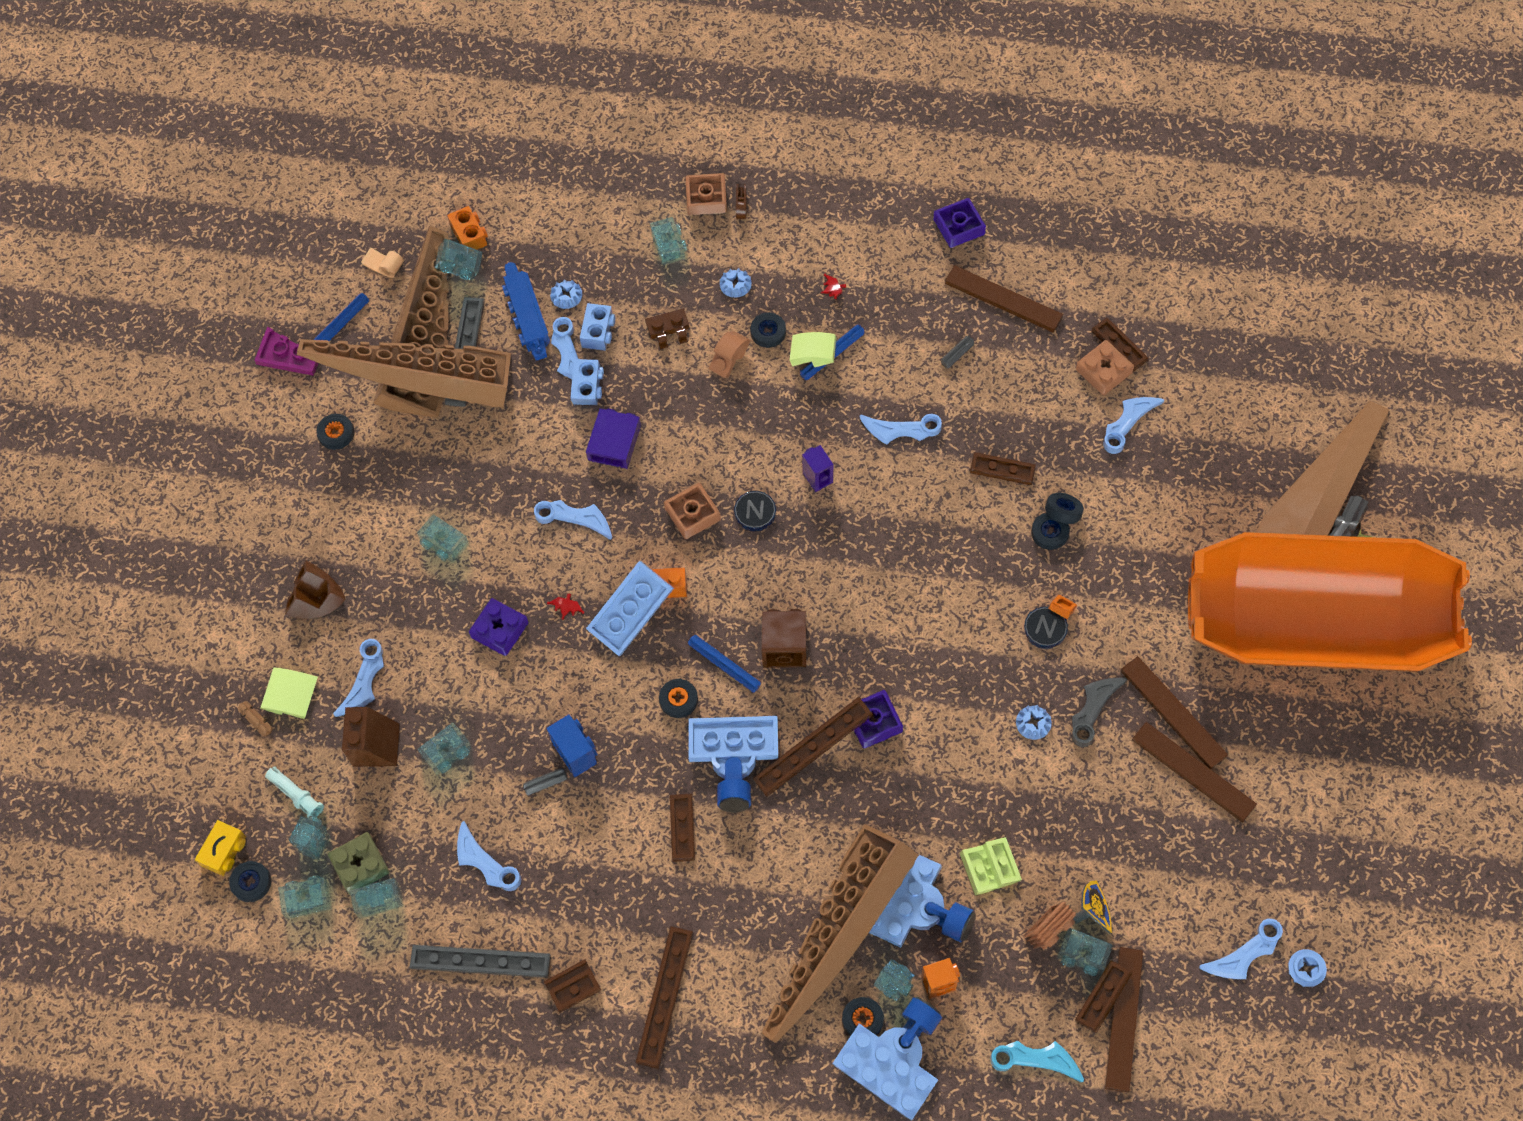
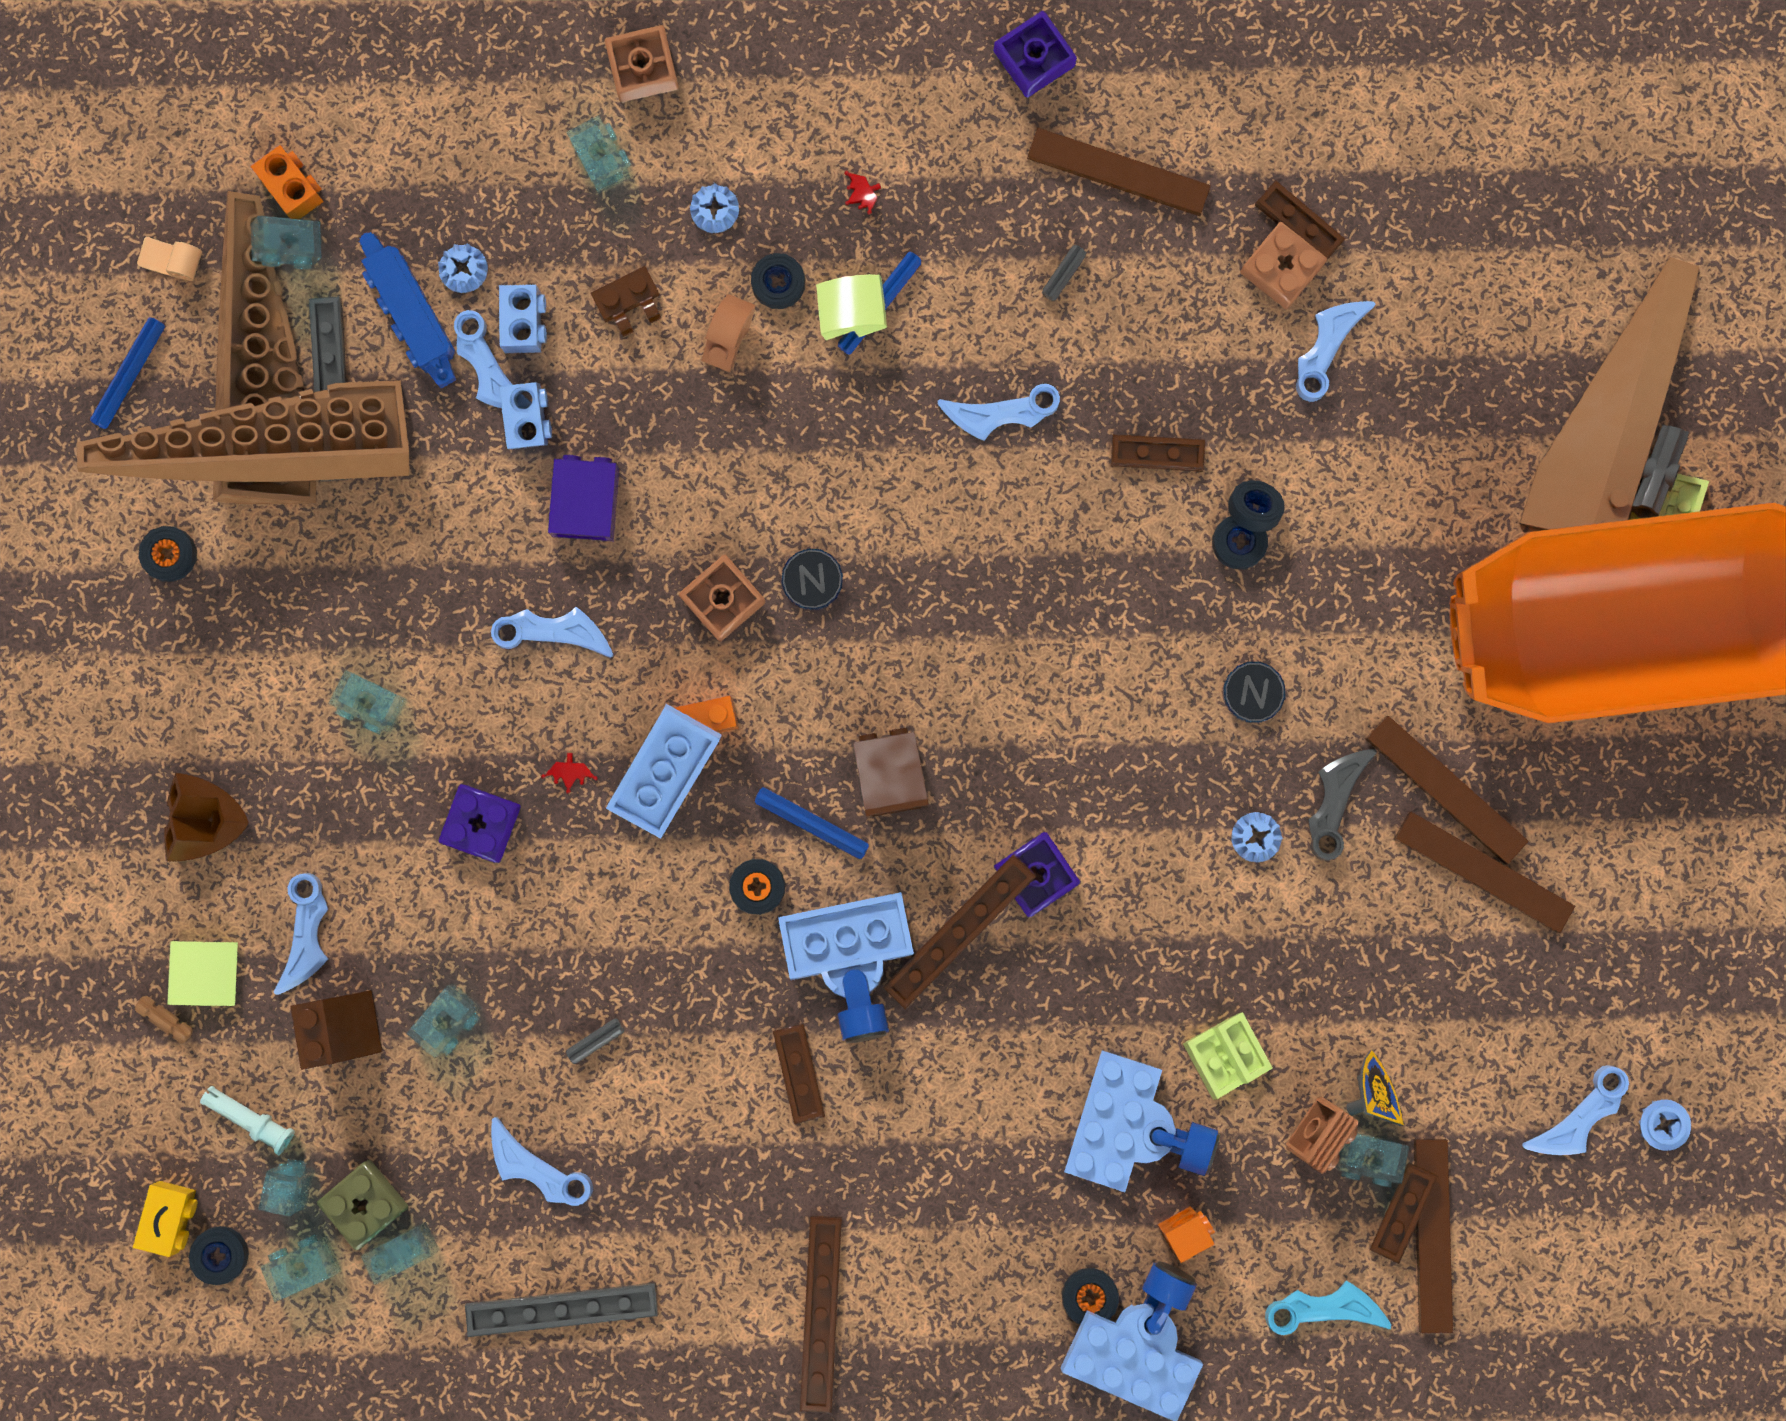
camera: 15 degrees left, 20 degrees up
magenta wing [254,326,318,376] -> none
reddish brown plate [544,959,601,1013] -> none
blue brick [546,714,598,778] -> none
reddish brown piece [736,184,747,219] -> none
medium nougat wedge [762,824,919,1043] -> none
dark purple brick [802,445,834,492] -> none
clear light blue brick [873,959,915,1002] -> none
orange tile [1048,595,1077,619] -> none

